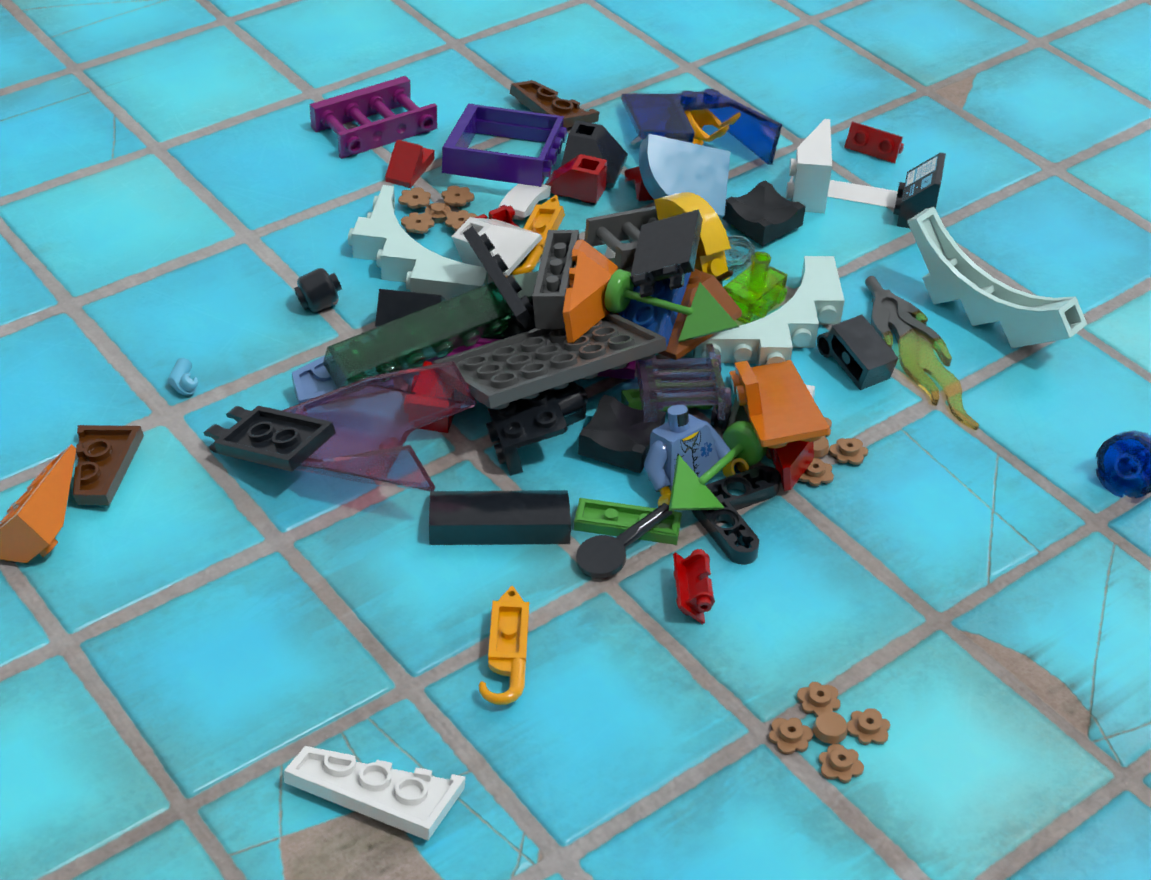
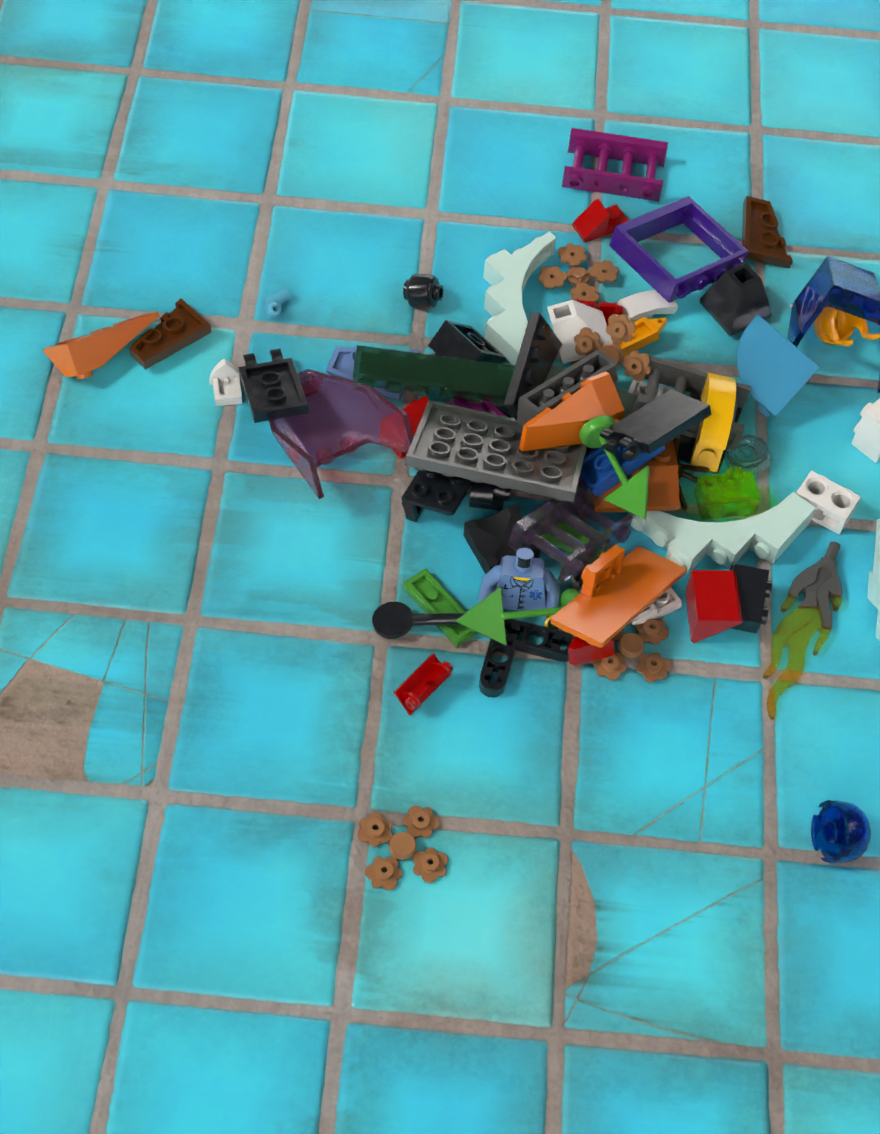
camera: 40 degrees right, 15 degrees up
white wing [284,746,466,841] -> none
black slope [429,490,571,545] -> none
light orange plate [479,586,529,705] -> none
red slope [545,154,607,204] -> none
black brick [722,180,806,246] -> none
none -> white tile [209,359,243,406]
none -> medium nougat plant [574,314,651,388]
none -> red slope [685,570,743,643]
none -> white brick [796,470,861,535]

